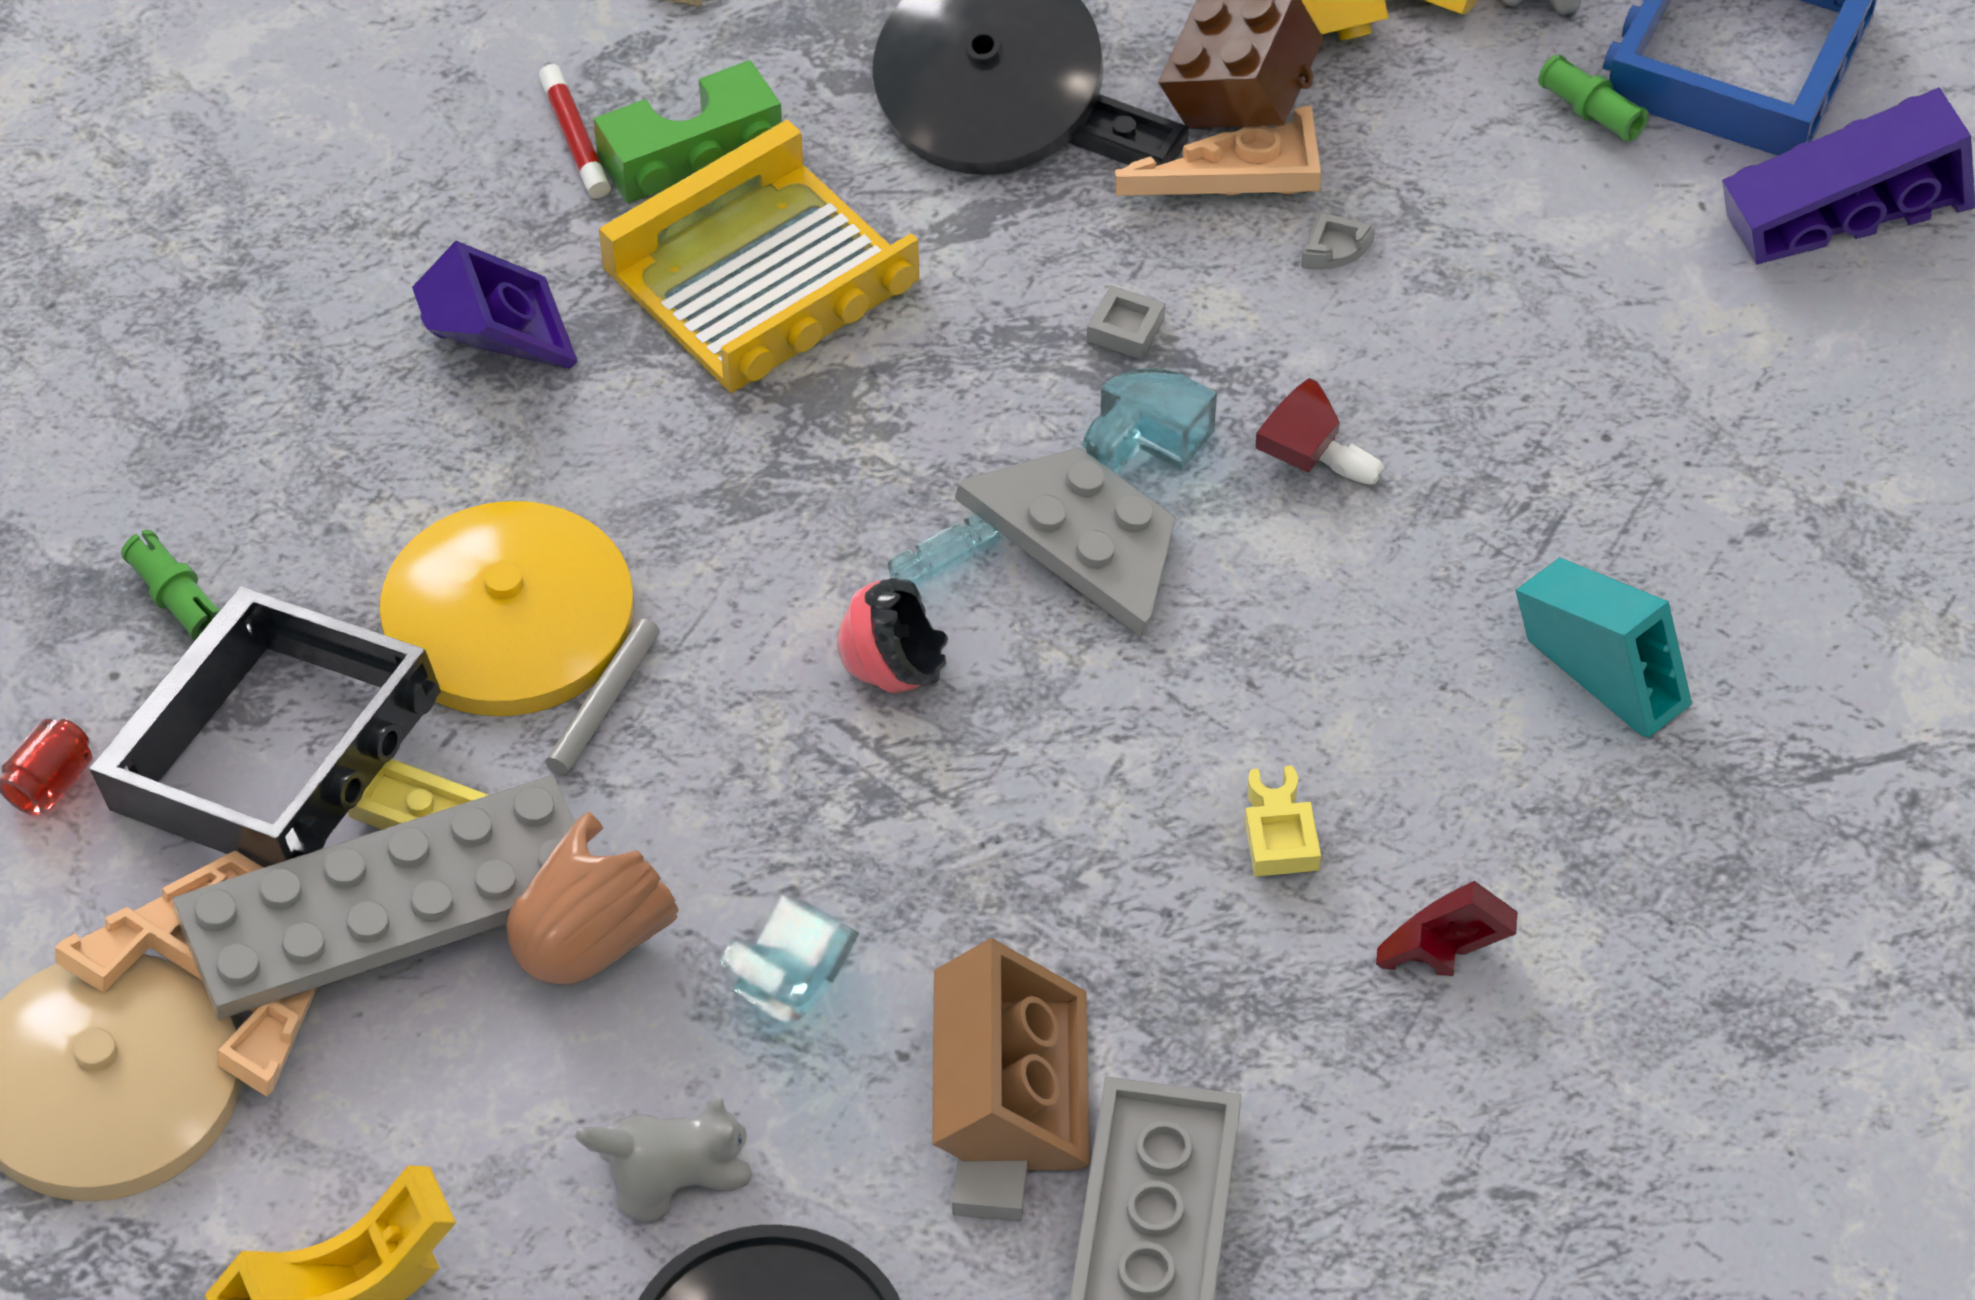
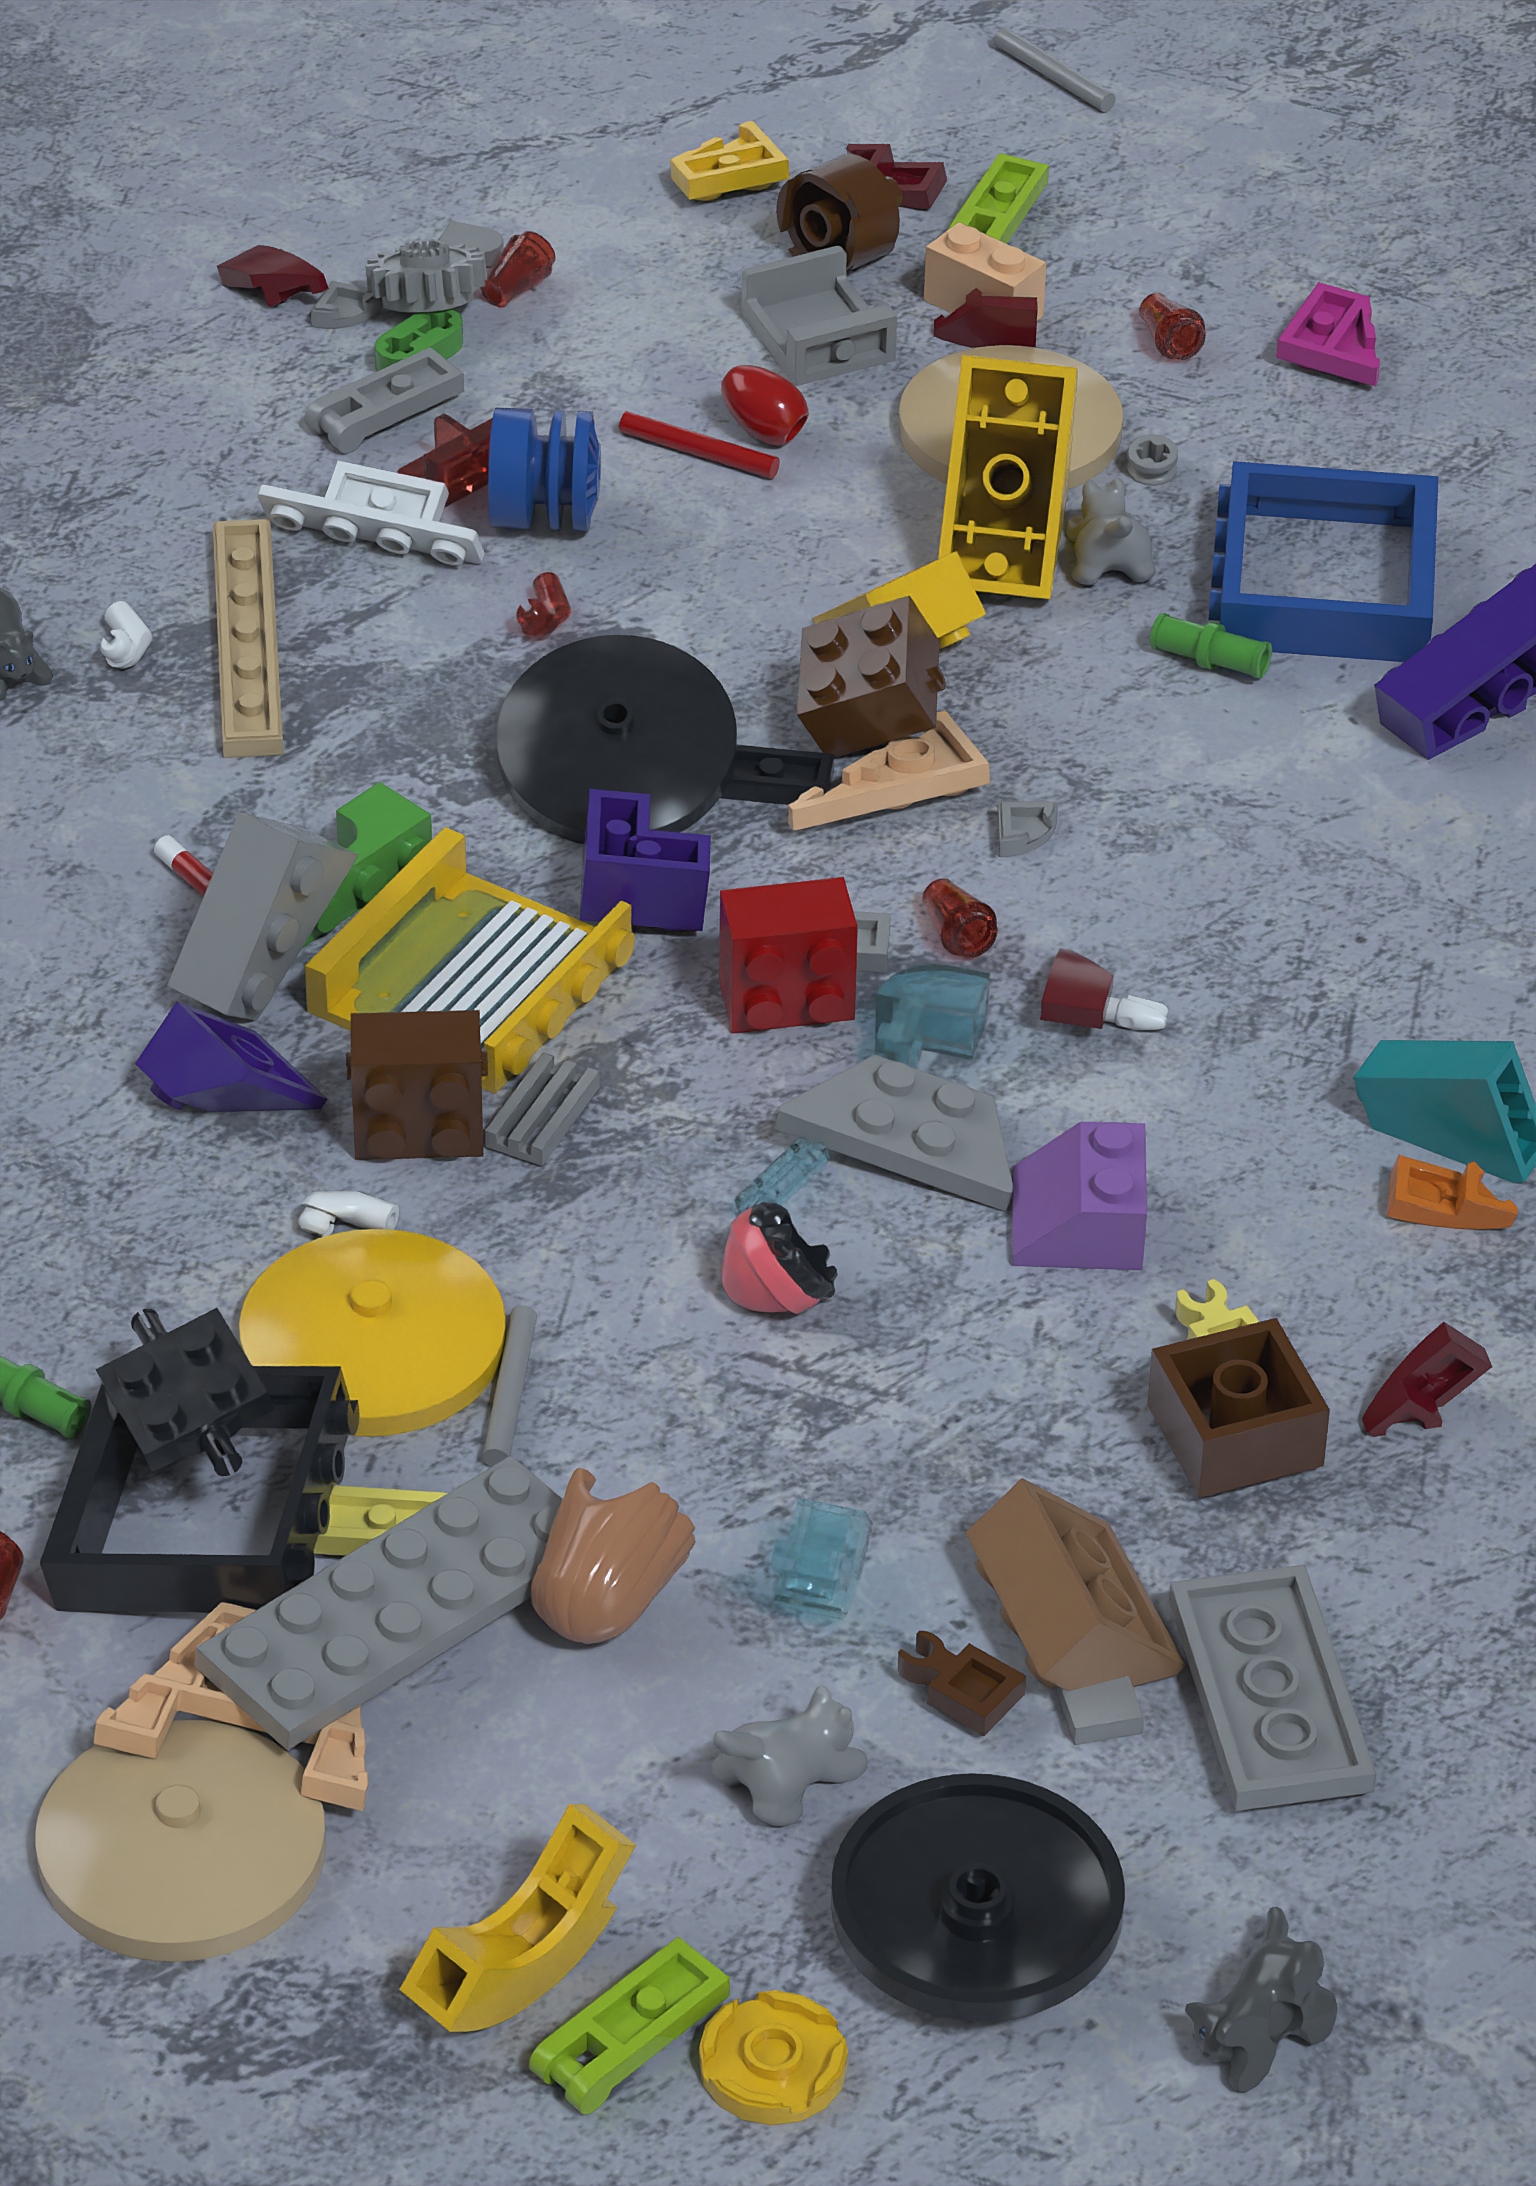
camera: 20 degrees left, 10 degrees down
none -> black plate [96,1308,275,1476]
none -> light grey wedge [167,812,359,1020]
none -> white arm [298,1191,399,1237]
none -> reddish brown brick [346,1010,488,1160]
none -> light grey tile [485,1052,600,1166]
none -> dark purple brick [579,789,711,931]
none -> red brick [719,877,858,1034]
none -> reddish brown plate [897,1631,1026,1736]
none -> clear red cone [922,878,998,958]
none -> medium lavender slope [1012,1121,1147,1270]
none -> reddish brown brick [1147,1318,1330,1498]
none -> orange slope [1386,1155,1518,1229]

